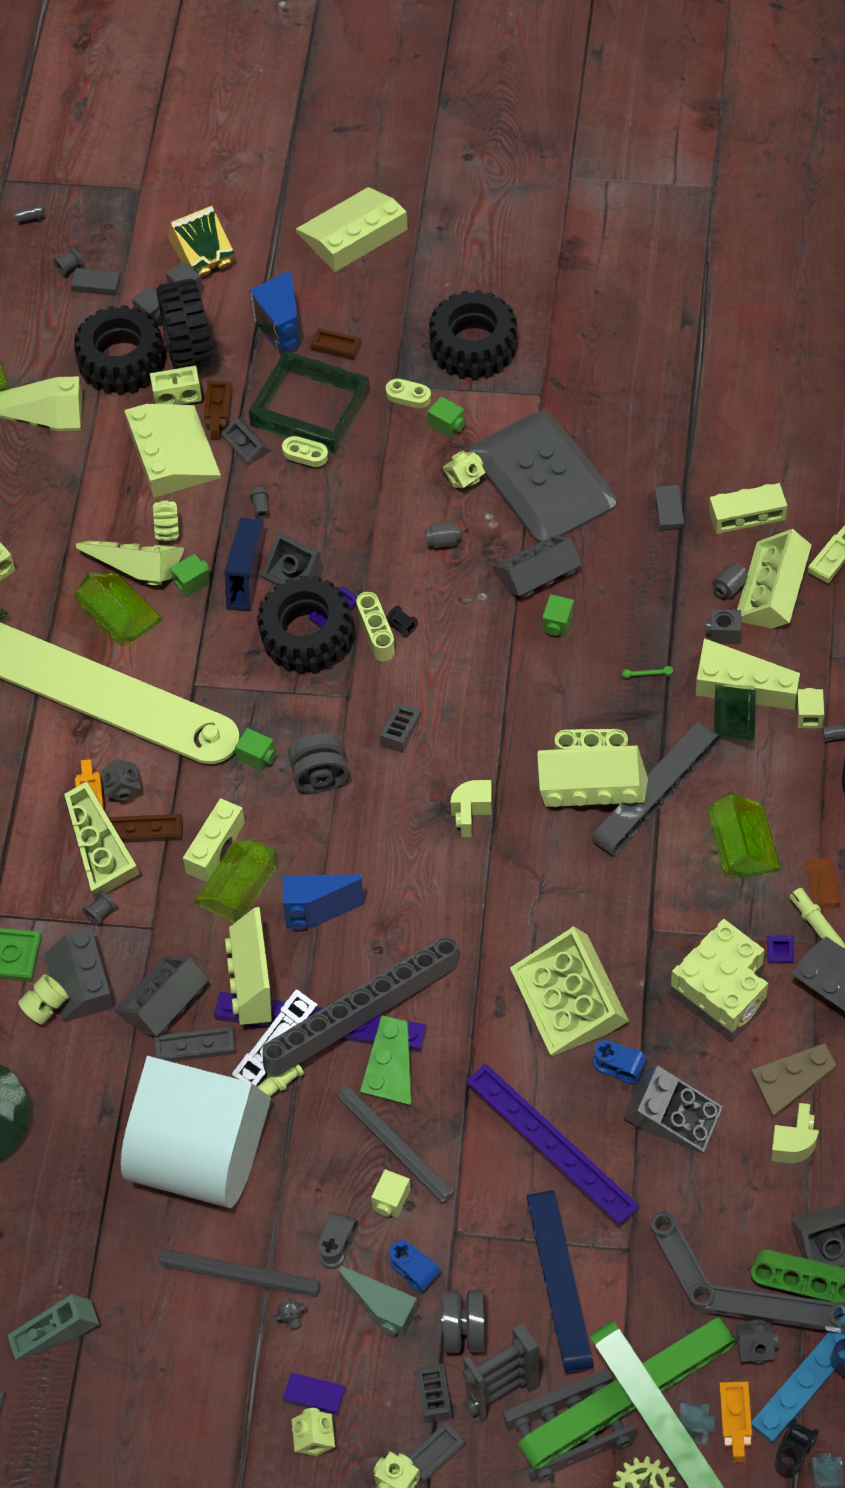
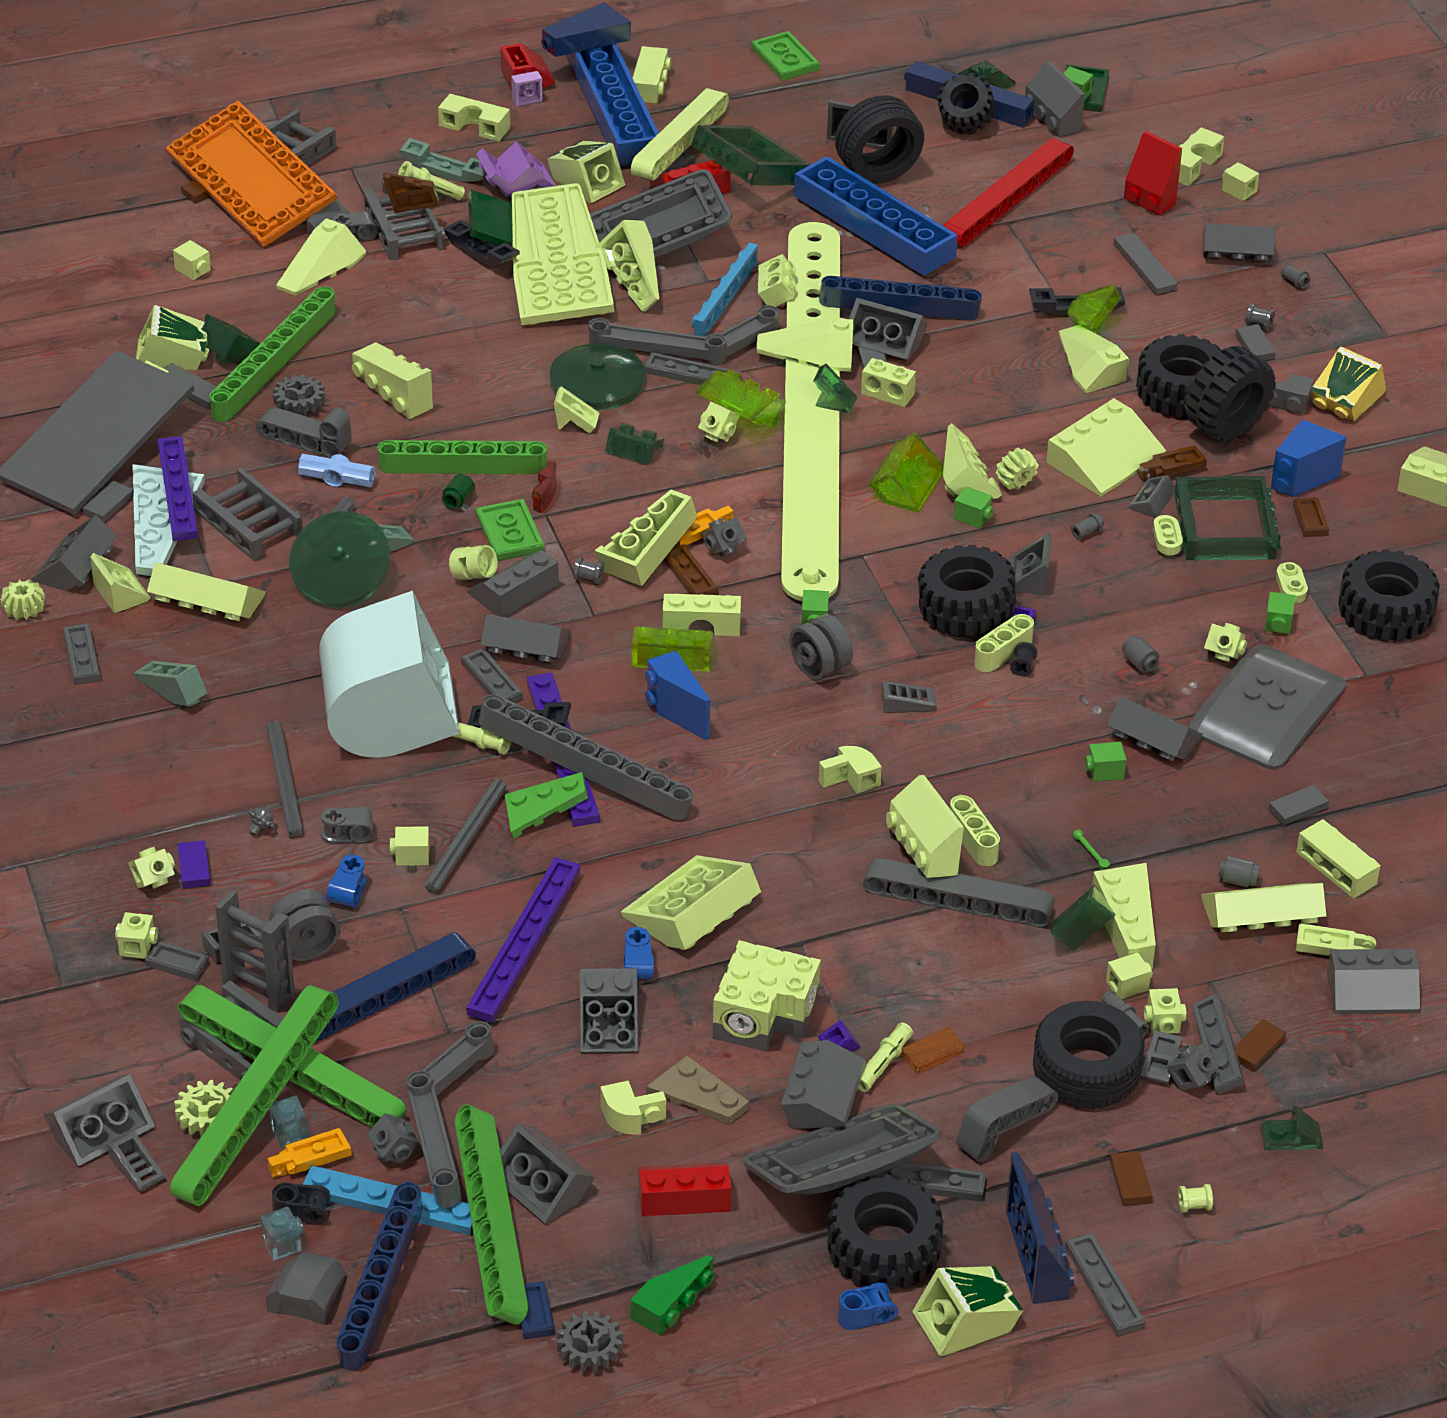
camera: 60 degrees right, 15 degrees down
yellowish green brick [150,366,202,405] -> none
dark blue slope [224,518,265,611] -> none
yellowish green slope [225,907,271,1025] -> none
sand green slope [339,1266,418,1337] -> none
dark grey brick [706,609,741,644] -> none
clear neon green slope [708,792,782,878] -> none

